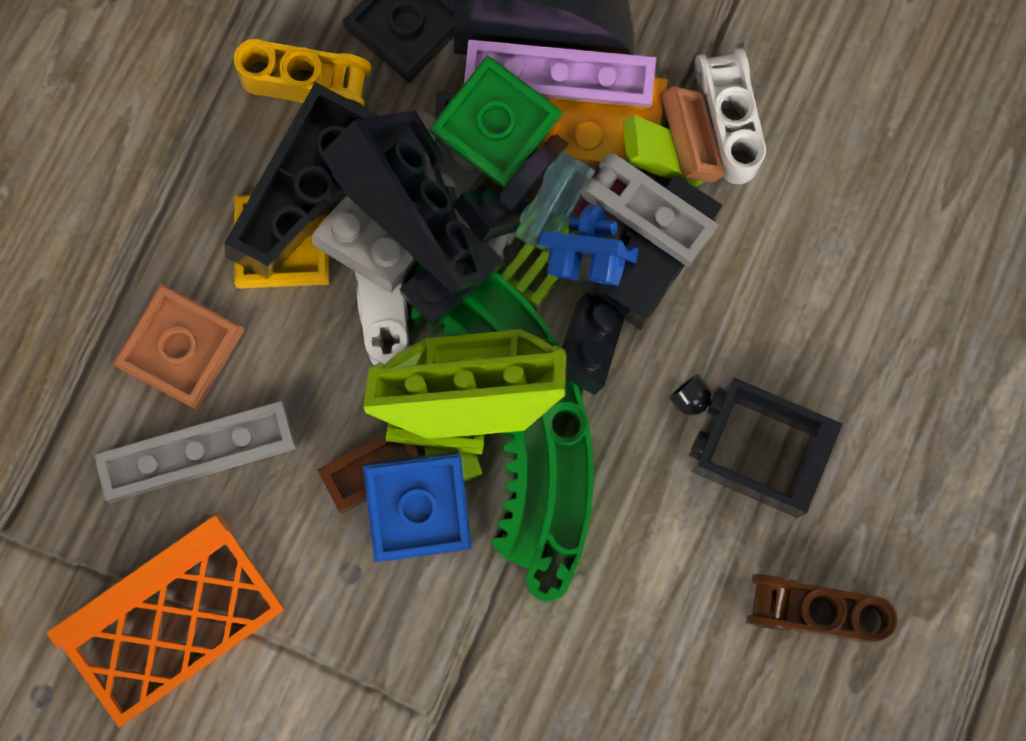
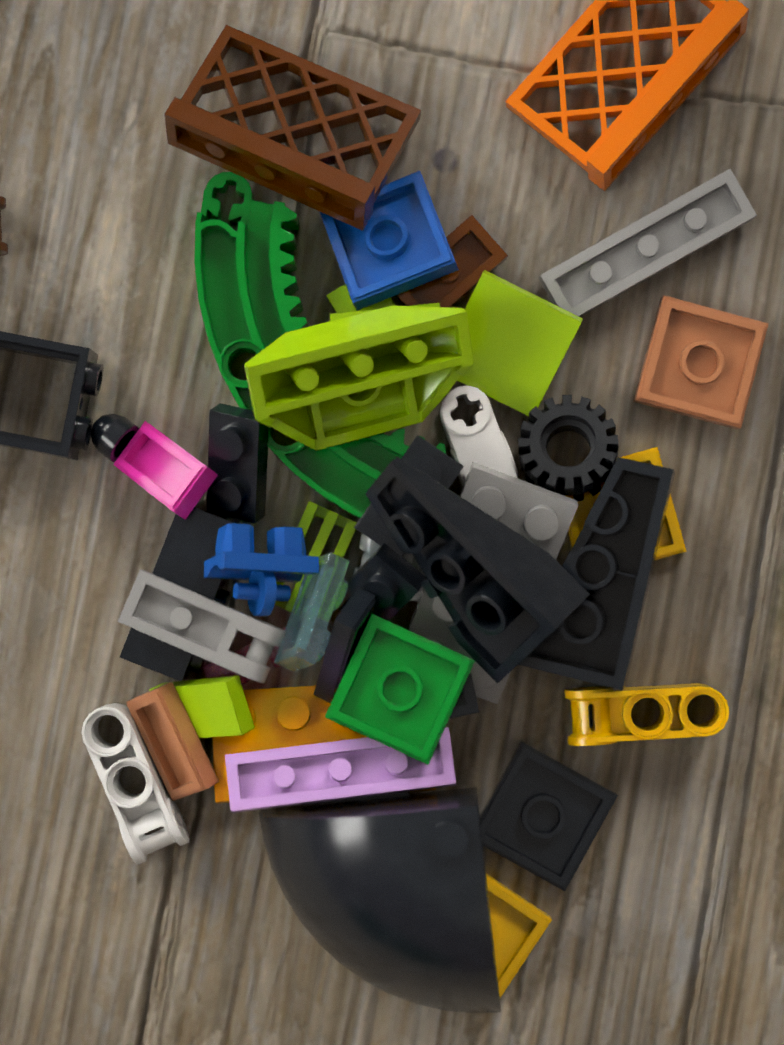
camera: 170 degrees right, 10 degrees up
none -> dark pink tile [113,421,218,520]
none -> reddish brown fence [164,25,421,231]
none -> lime tile [457,270,583,416]
none -> black tyre [518,395,618,502]

